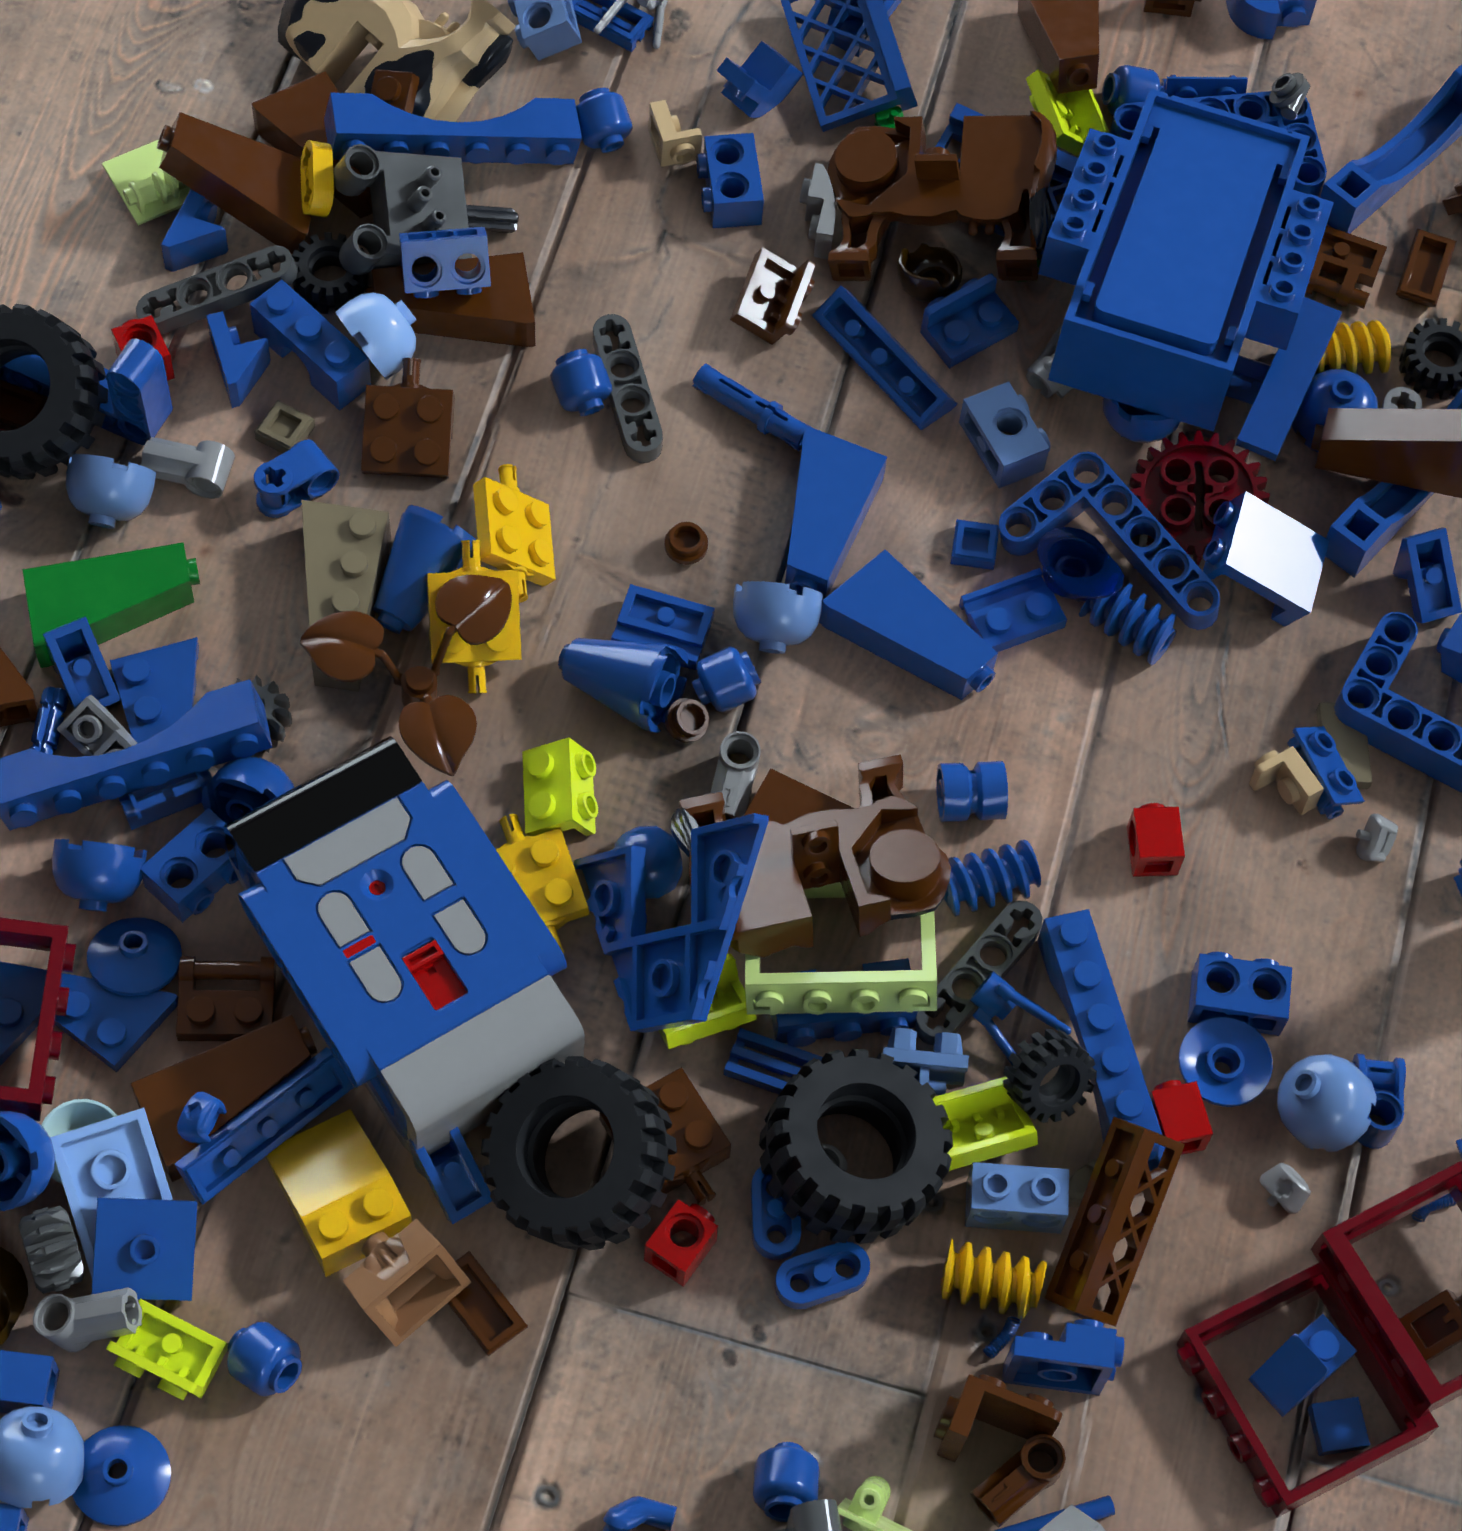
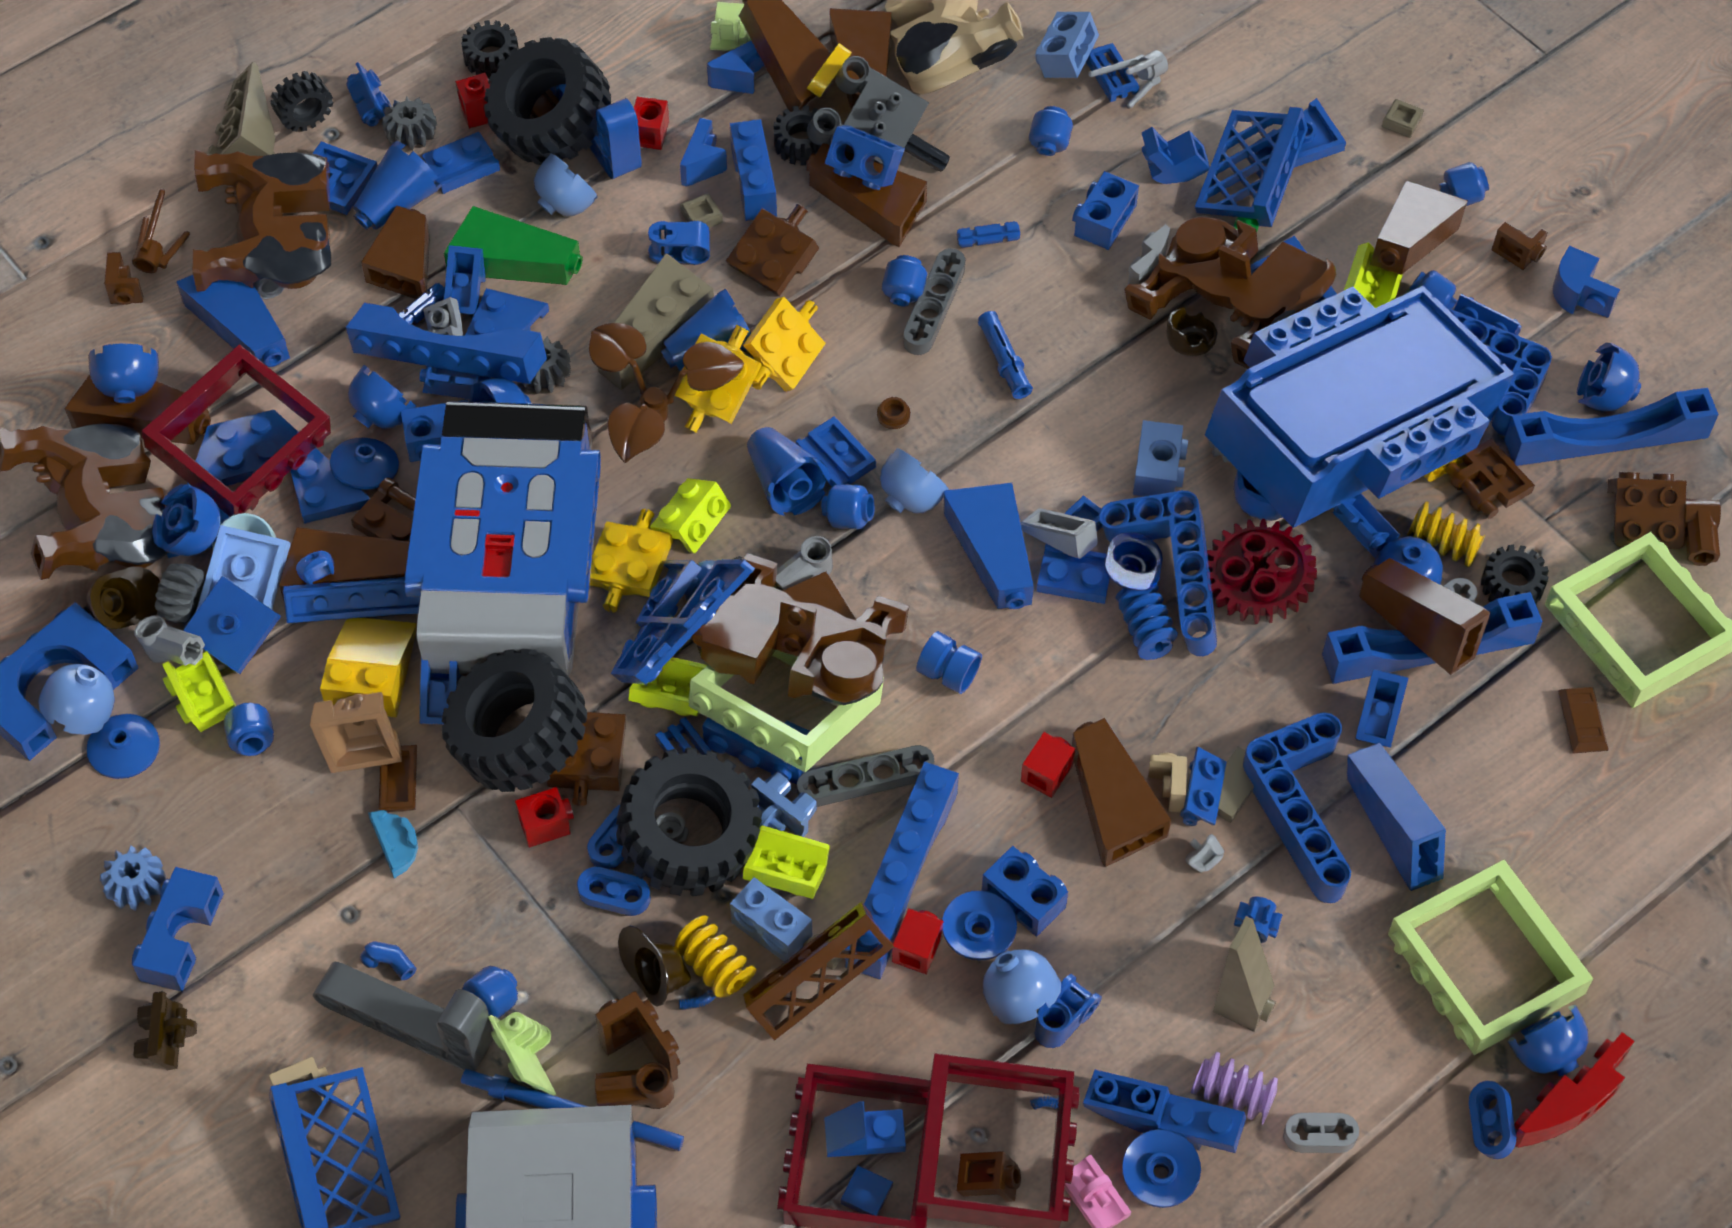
camera: 40 degrees right, 5 degrees down
dark grey beam [136,245,298,334] -> none
light grey piece [141,437,235,499] -> none
blue arch [324,93,582,165] -> none
light blue cylinder [335,292,417,380] -> none
reddish brown plate [370,69,420,114] -> none
tan bracket [648,100,703,167] -> none
reddish brown plate [665,698,709,743] -> none
reddish brown bracket [730,247,816,345] -> none
blue slope [785,426,887,599] -> none
blue slope [811,285,958,430] -> none
blue bracket [920,273,1019,369] -> none
blue piece [944,840,1041,917] -> none
blue plant [970,971,1071,1066] -> none
blue plate [1002,1319,1124,1396] -> none
black tyre [1003,1029,1097,1123] -> none
panel [1203,491,1329,627] -> none
blue tile [1236,297,1342,461] -> none
light grey piece [1259,1162,1311,1214] -> none
dark grey plate [1269,73,1310,120] -> none
reddish brown tile [1396,228,1457,307] -> none
none -> dark azure tile [368,810,419,878]
none -> dark brown piece [618,925,691,1007]
none -> blue axle [957,221,1020,248]
none -> light grey slope [1021,508,1098,559]
none -> reddish brown slope [1071,718,1171,867]
none -> blue cylinder [1577,343,1641,411]

